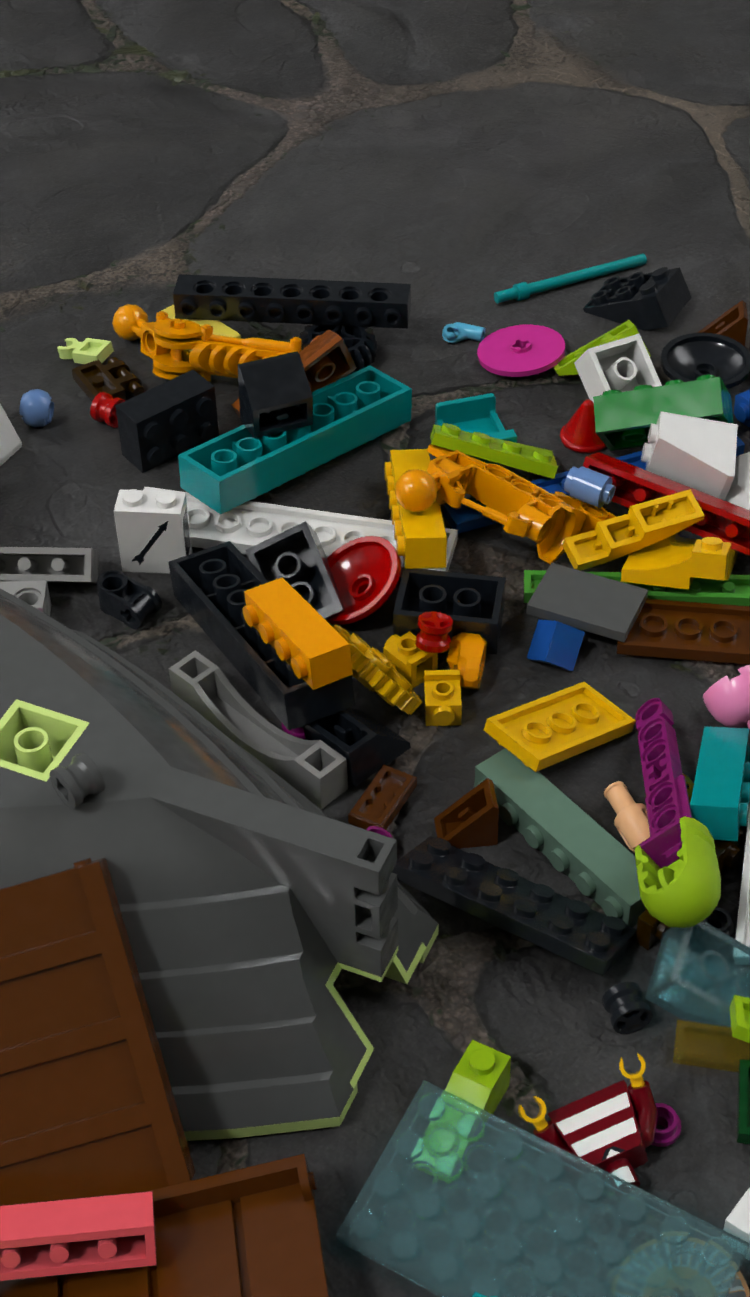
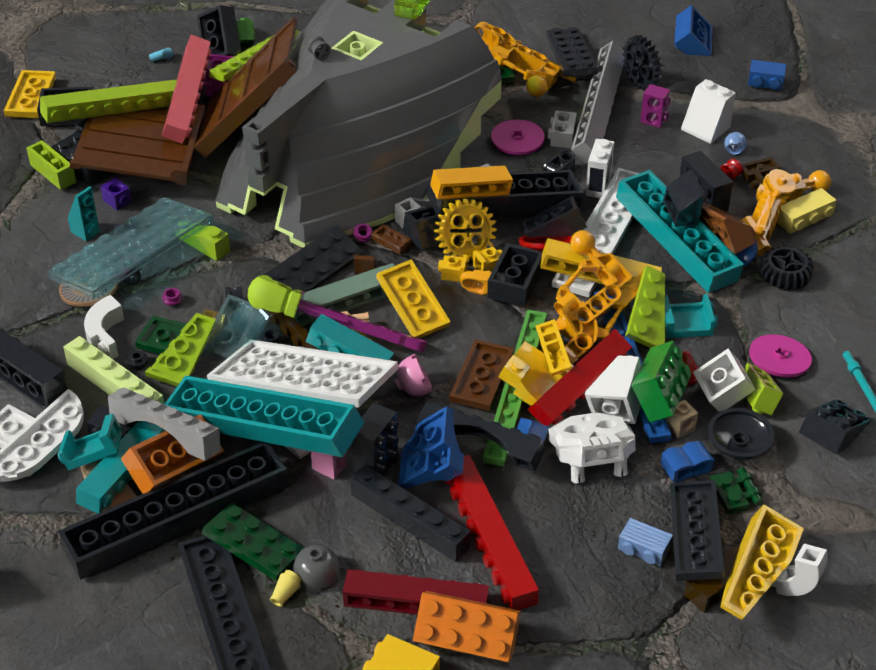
camera: 100 degrees right, 0 degrees up
yellowish green plate [57,338,114,364] -> none
black brick [173,274,411,329] -> none
red wheel [415,611,453,653] -> none
medium azure arm [442,322,486,344] -> none
dark red torso [518,1053,658,1197] -> none
dark grey tile [526,562,648,642] -> none
blue panel [527,619,585,671] -> none
medium blue brick [564,466,616,508] -> none
reddish brown slope [697,300,748,347] -> none

